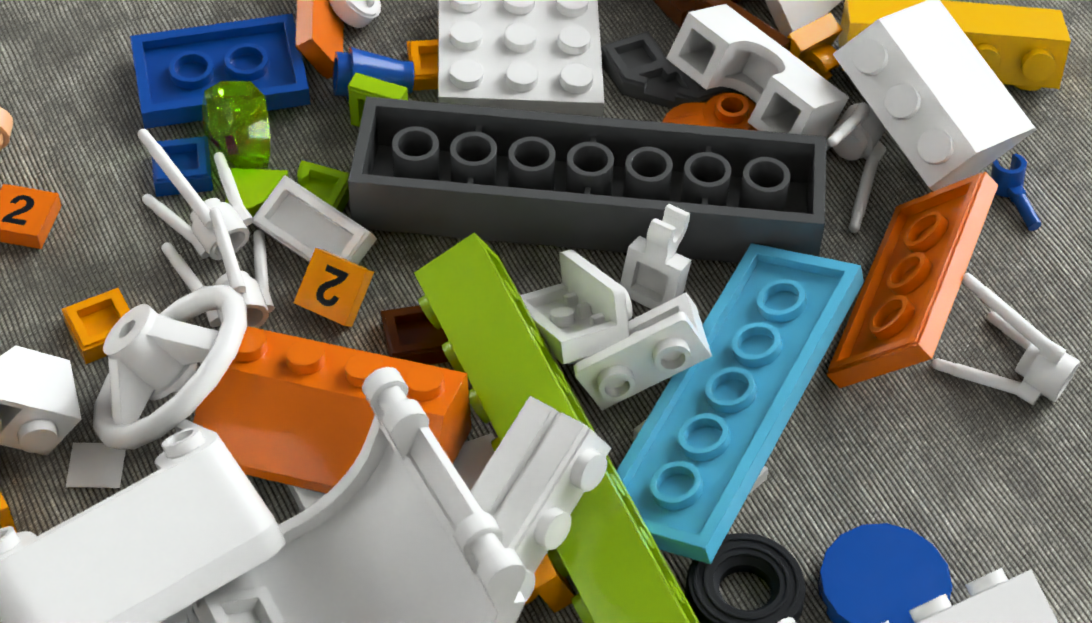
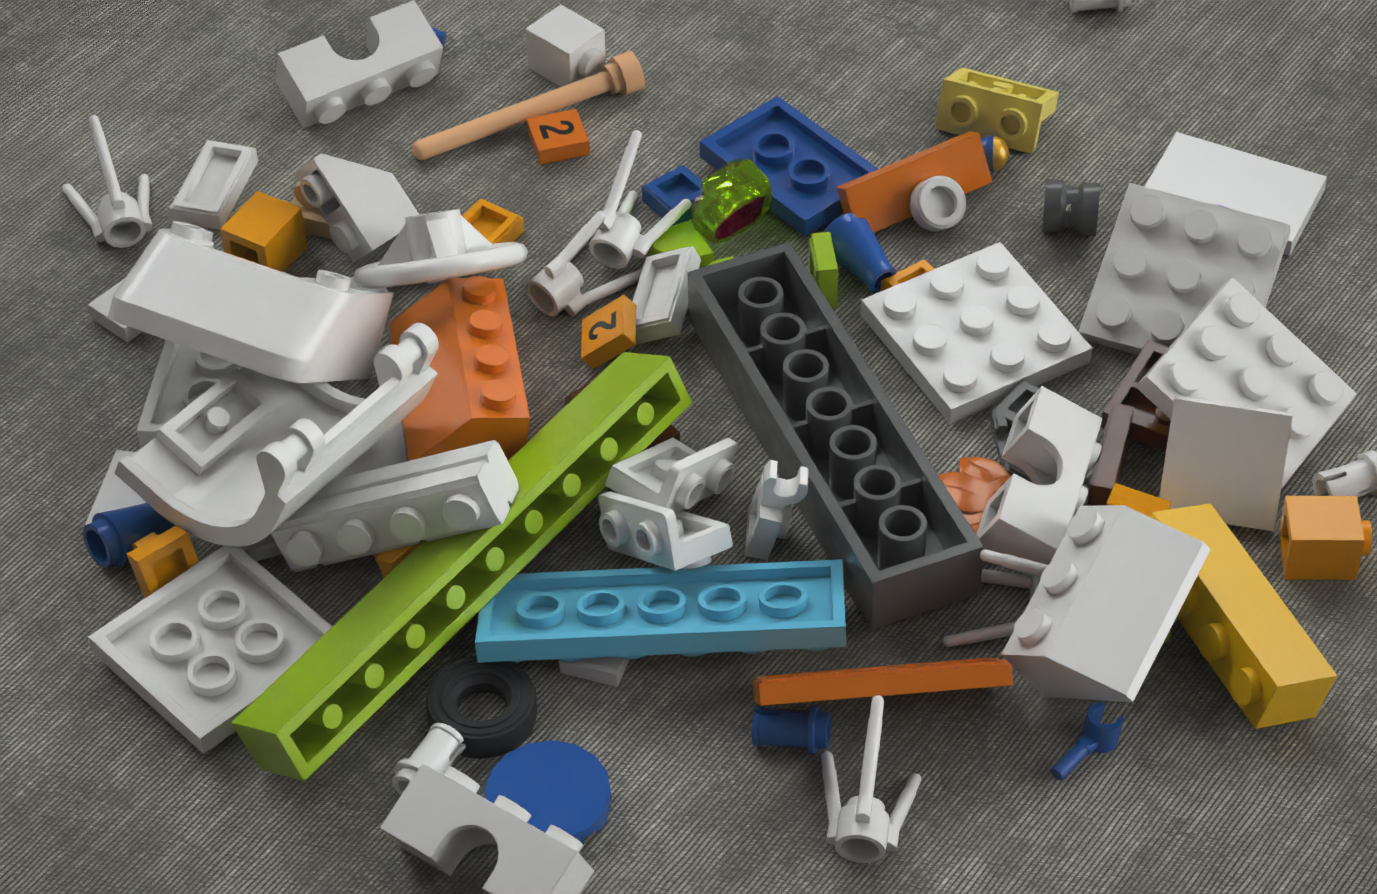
camera: 65 degrees right, 5 degrees down
none -> blue pin [752,704,832,755]

